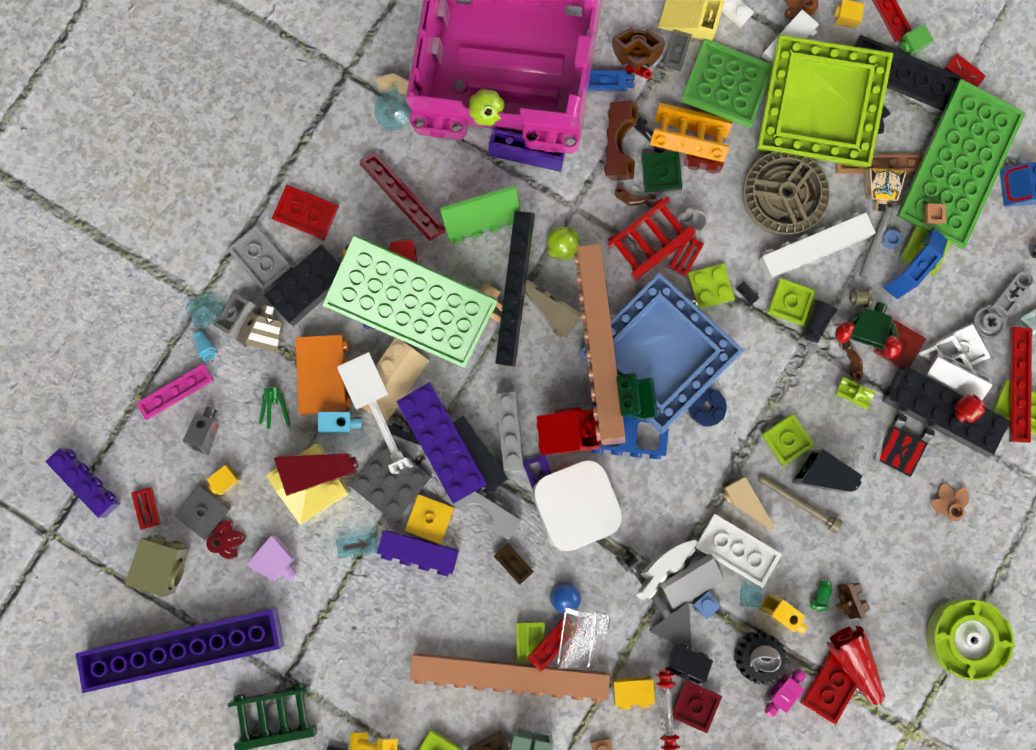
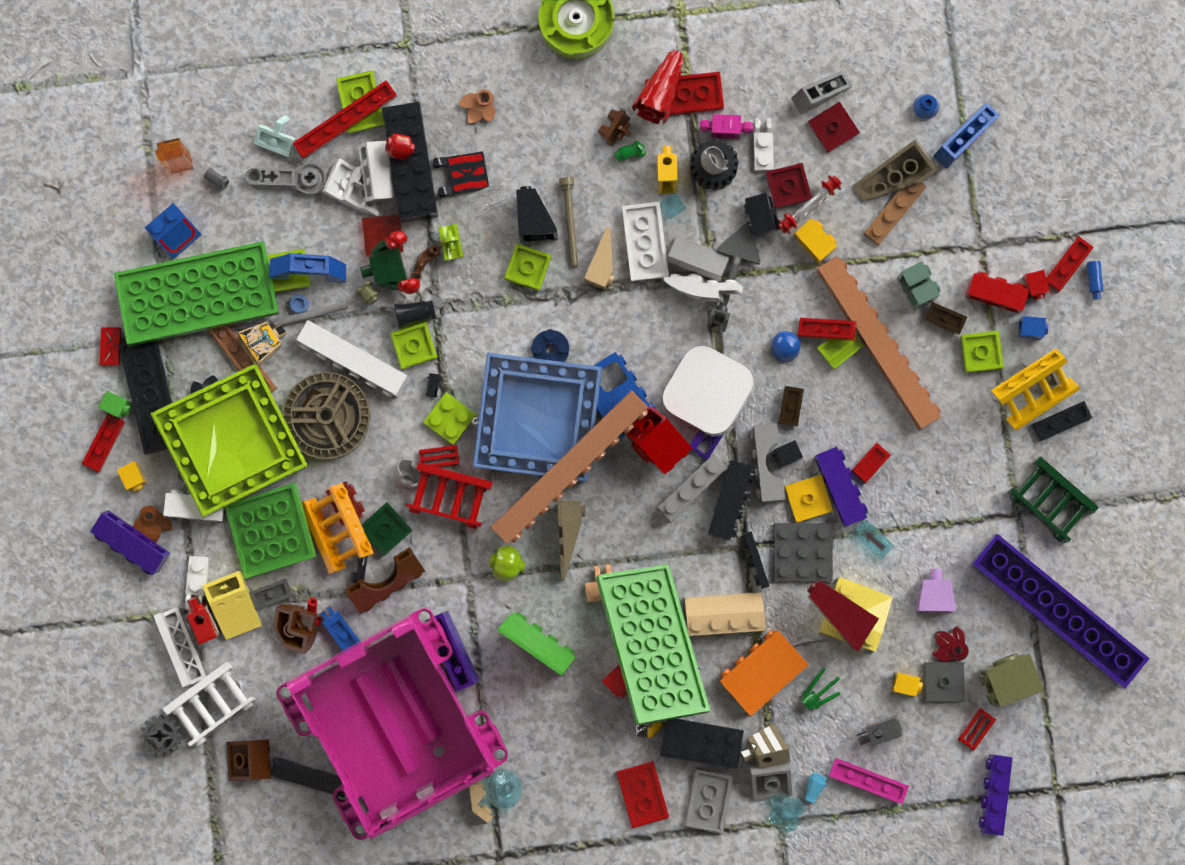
camera: 120 degrees left, 0 degrees up
medium azure torso [318,412,361,434] -> none
white piece [337,352,414,474] -> none
dark red plate [360,152,445,241] -> none
dark purple plate [396,382,488,504] -> none
lime plant [468,89,504,126] -> none
black plate [495,211,535,367] -> none
clear slope [557,608,611,671] -> none
reddish brown arm [615,186,656,207] -> none
dark green panel [616,373,658,420] -> none
medium blue plate [693,591,721,619] -> none
nougat plate [924,204,946,224] -> none
none -> white hinge [753,118,774,171]
none -> black brick [772,440,803,468]
none -> red tile [851,443,891,484]

